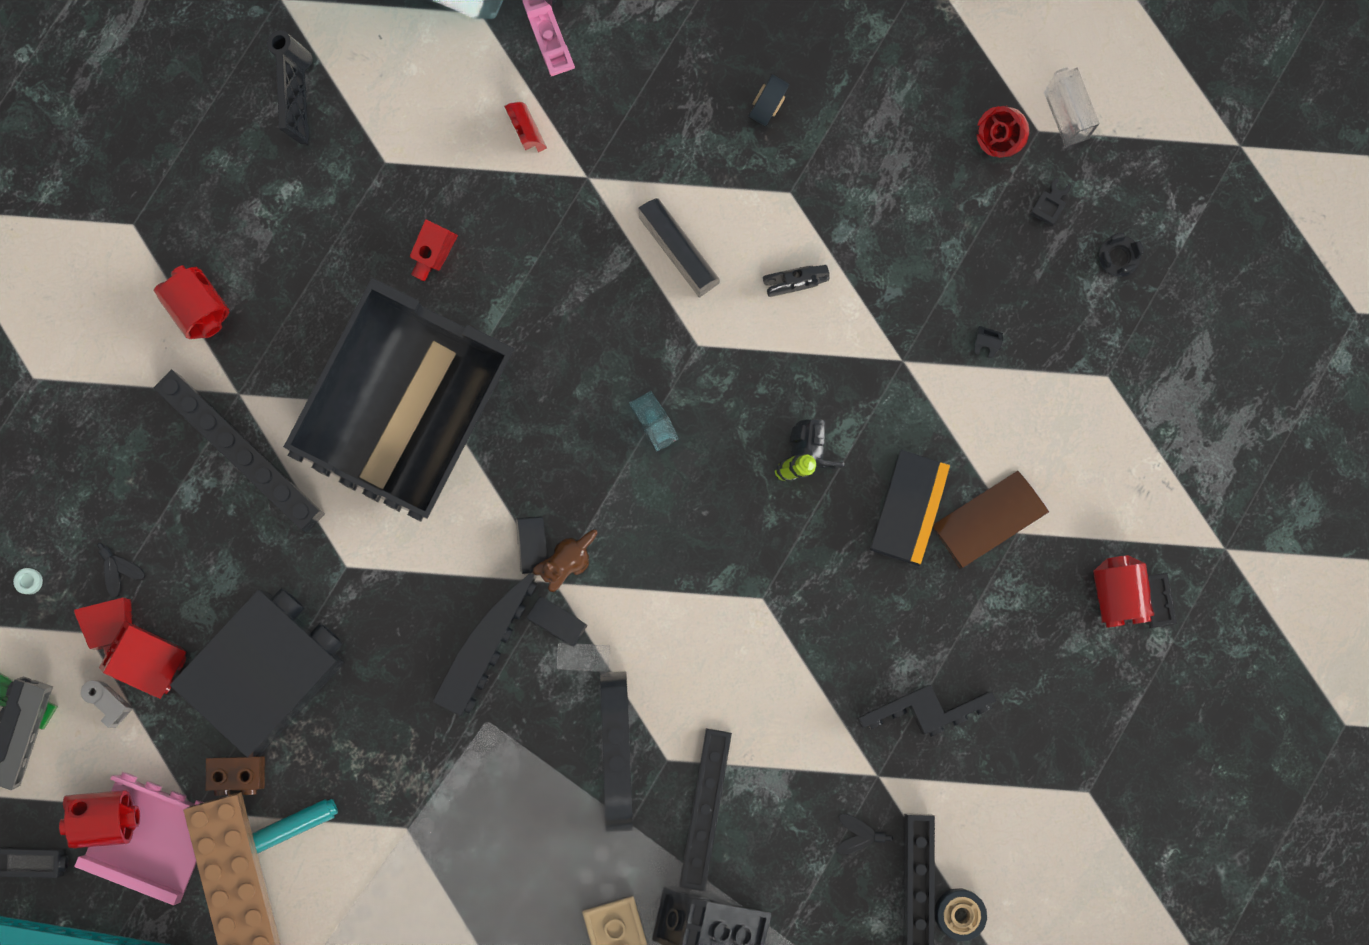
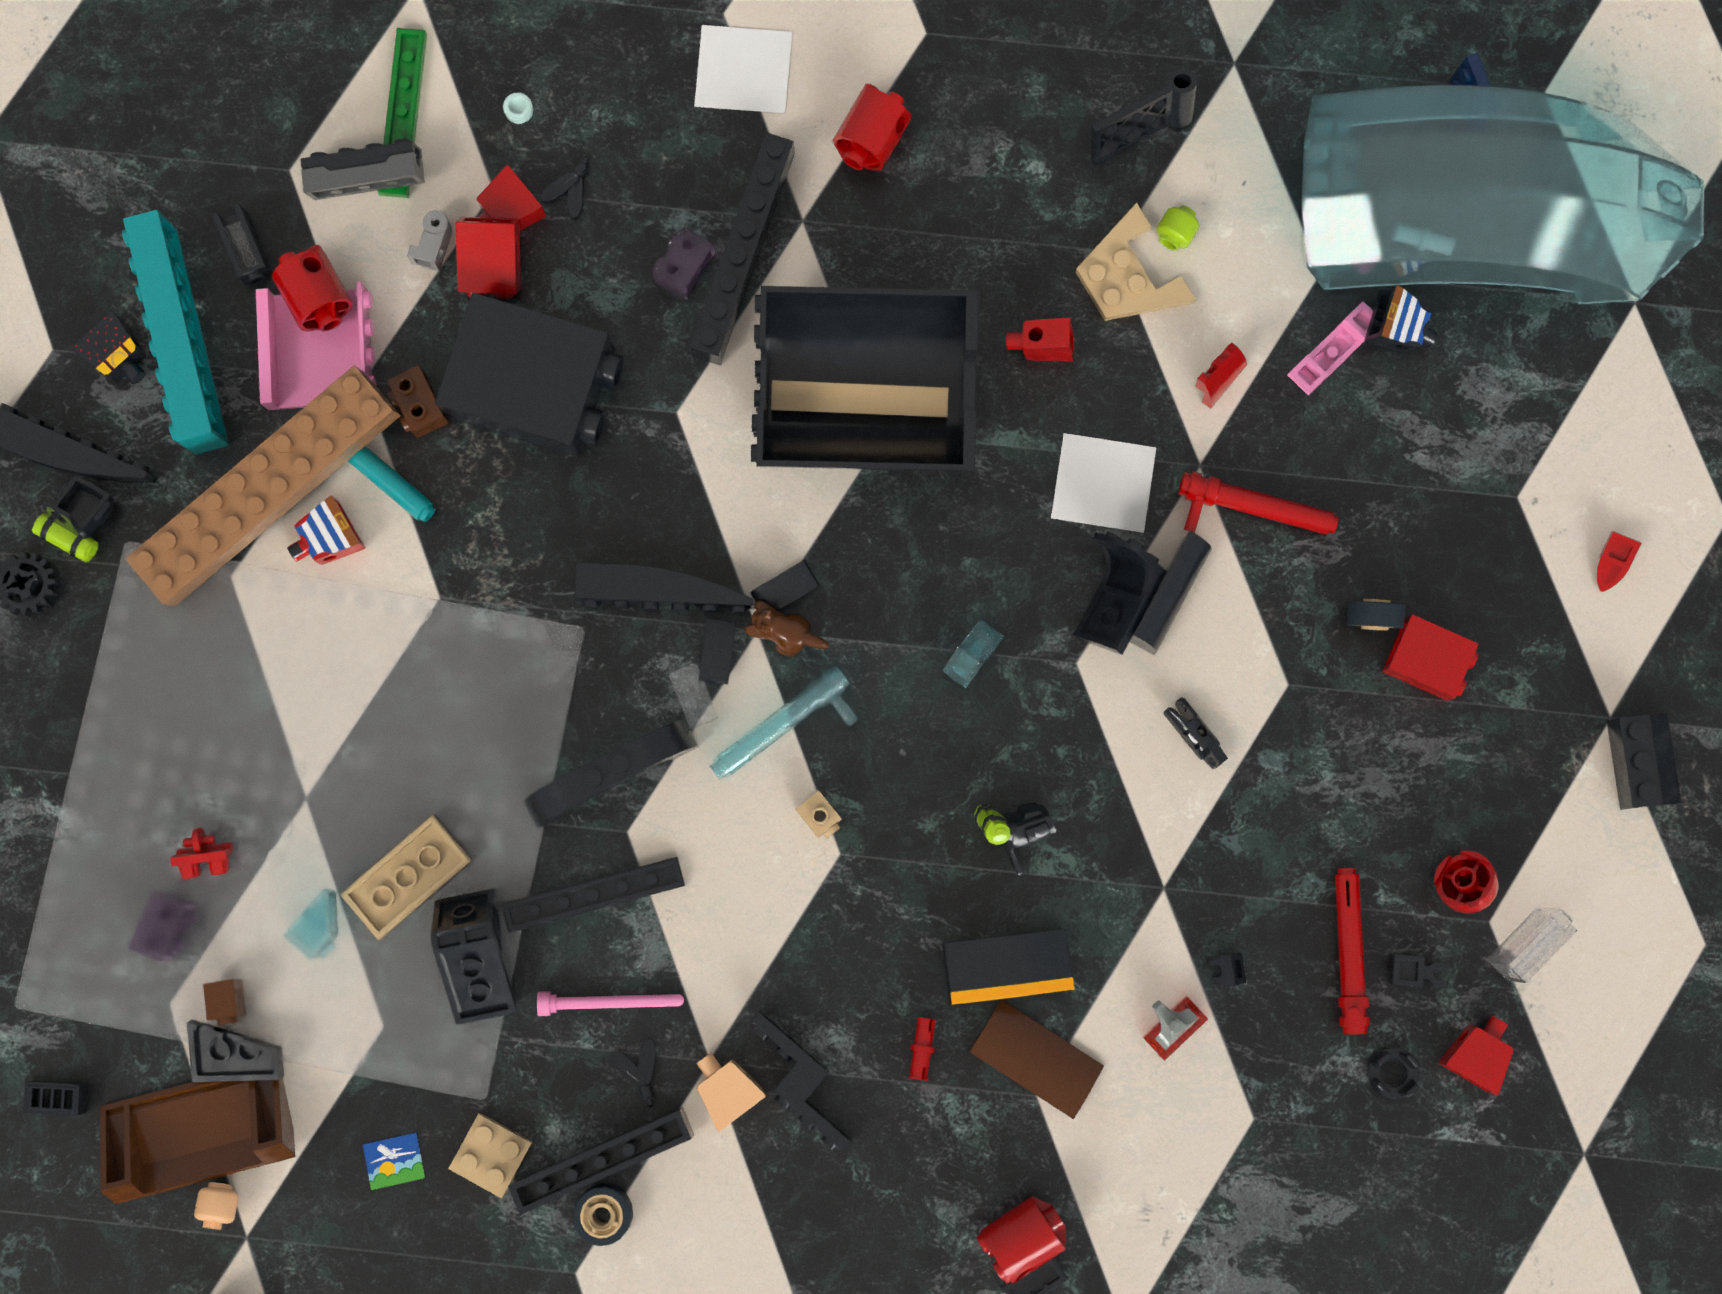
camera: 70 degrees right, 0 degrees up
none -> torso [287,495,366,565]
none -> bright pink piece [537,991,684,1016]
none -> clear purple brick [652,227,715,301]
none -> white sticker [694,25,793,113]
none -> light nougat torso [696,1053,767,1132]
none -> clear light blue cylinder [710,666,858,780]
none -> tan brick [795,790,842,839]
none -> red pin [908,1017,936,1081]
none -> white sticker [1051,433,1156,533]
none -> black bracket [1073,531,1167,655]
none -> tan wing [1076,203,1196,321]
none -> piece [1142,996,1208,1061]
none -> lime head [1156,205,1200,251]
none -> red cylinder [1178,471,1339,535]
none -> red cylinder [1335,868,1370,1034]
none -> red brick [1382,614,1479,701]
none -> red torso [1438,1016,1513,1096]

